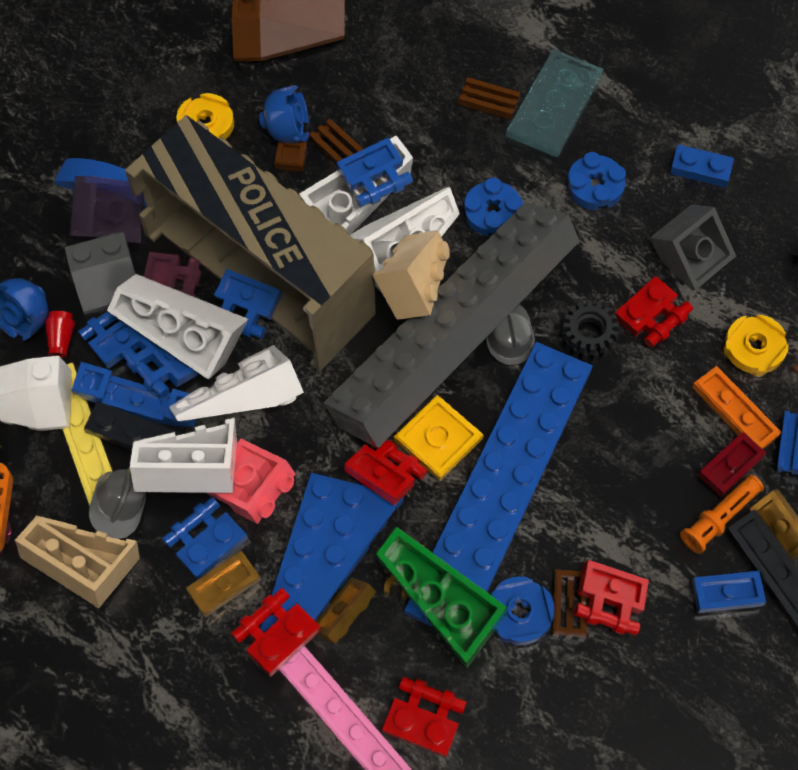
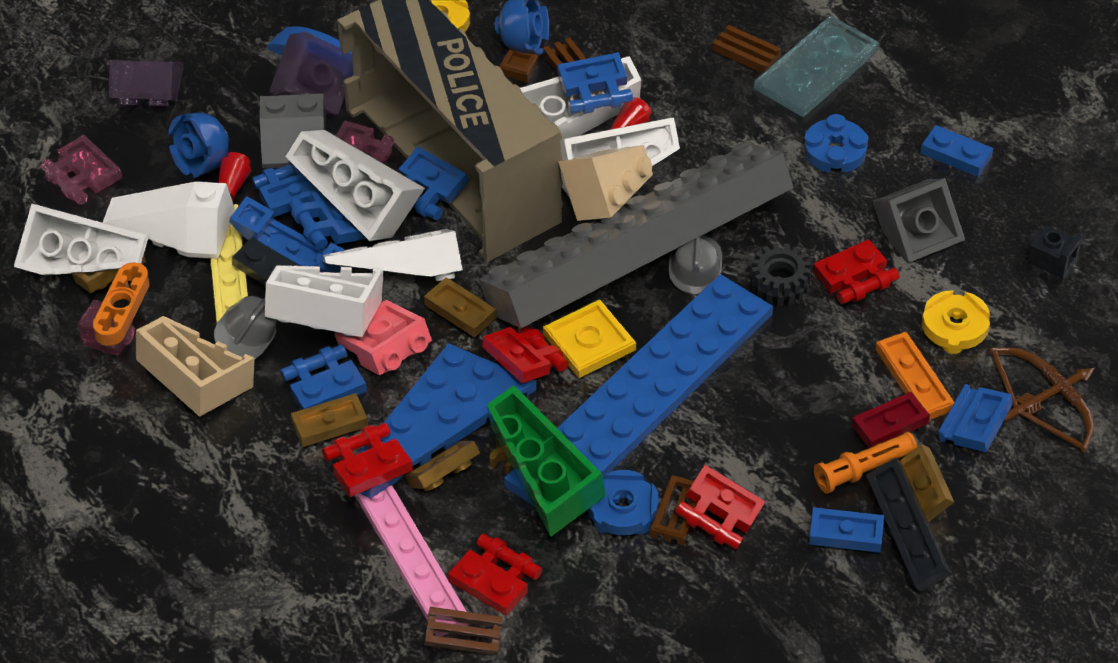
camera: 15 degrees right, 15 degrees down
blue plate [464,178,523,236] -> none
none -> pearl gold plate [424,277,497,337]
none -> red cone [609,97,652,130]

